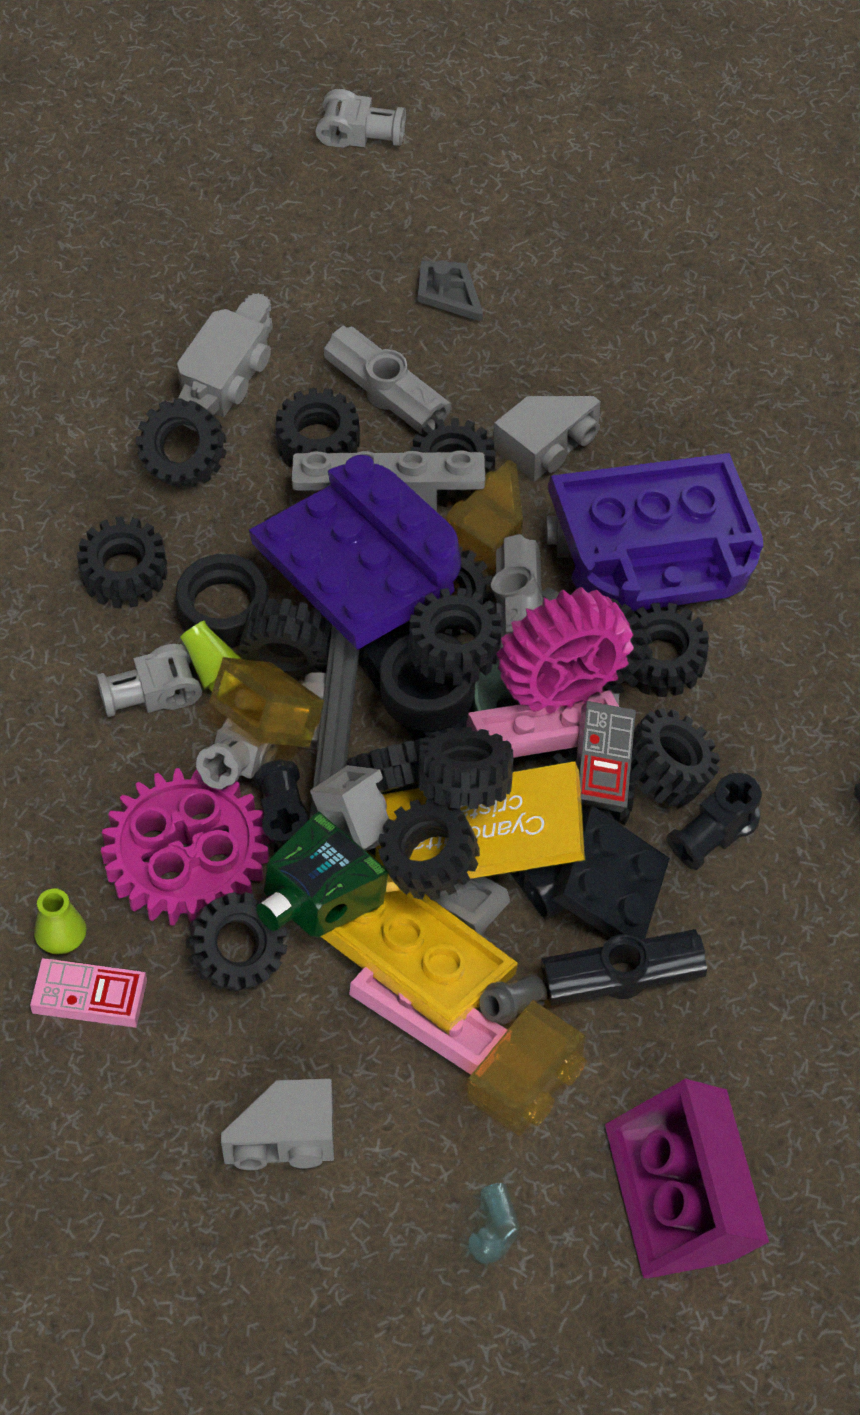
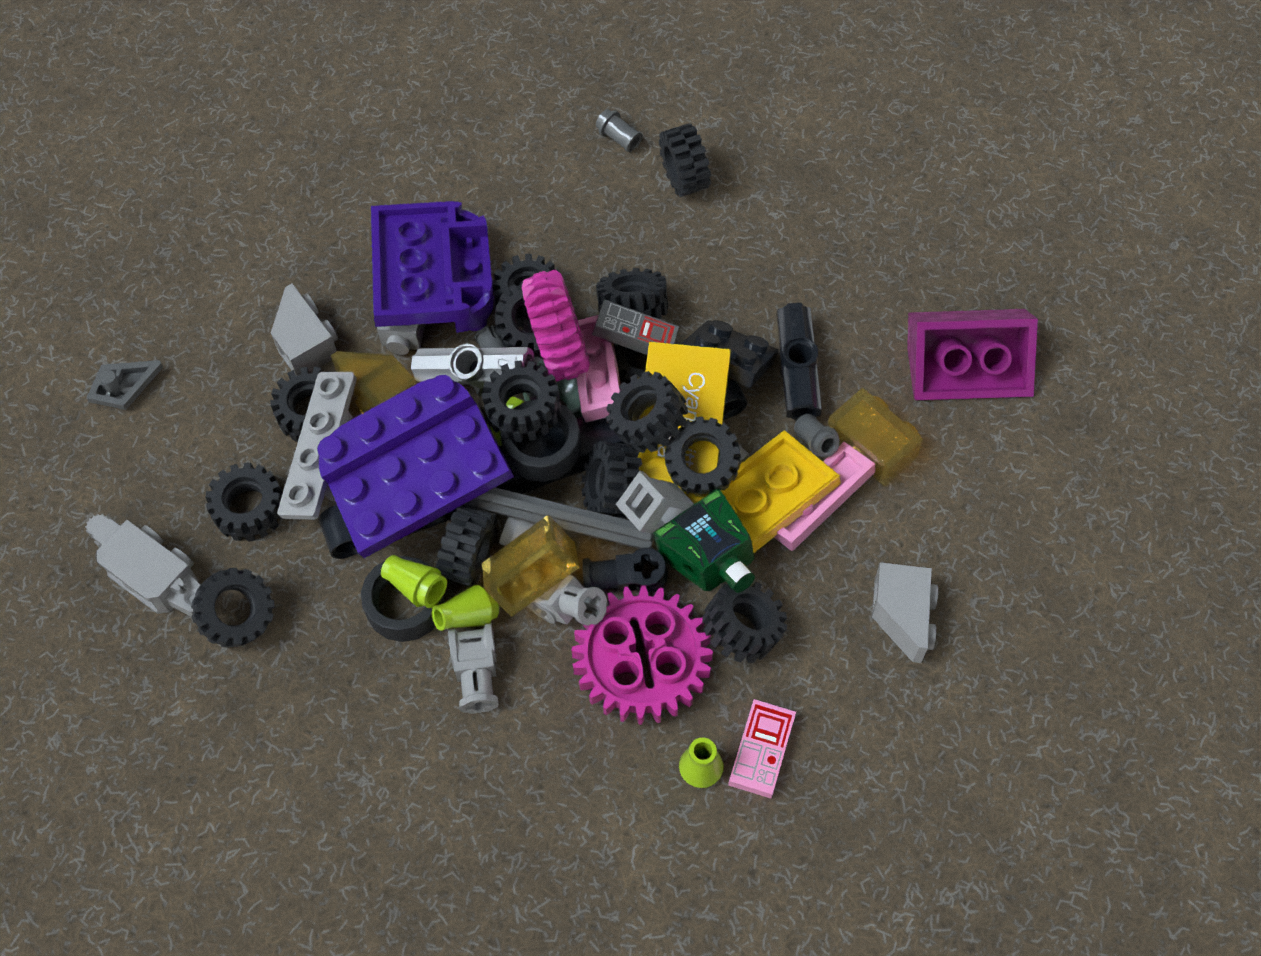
camera: 80 degrees left, 5 degrees up
black tyre [77,516,168,609] -> none
light grey piece [324,325,451,434] -> none
clear light blue arm [468,1183,520,1264] -> none
black connector [666,773,762,870] -> none
none -> lime cone [381,555,447,608]

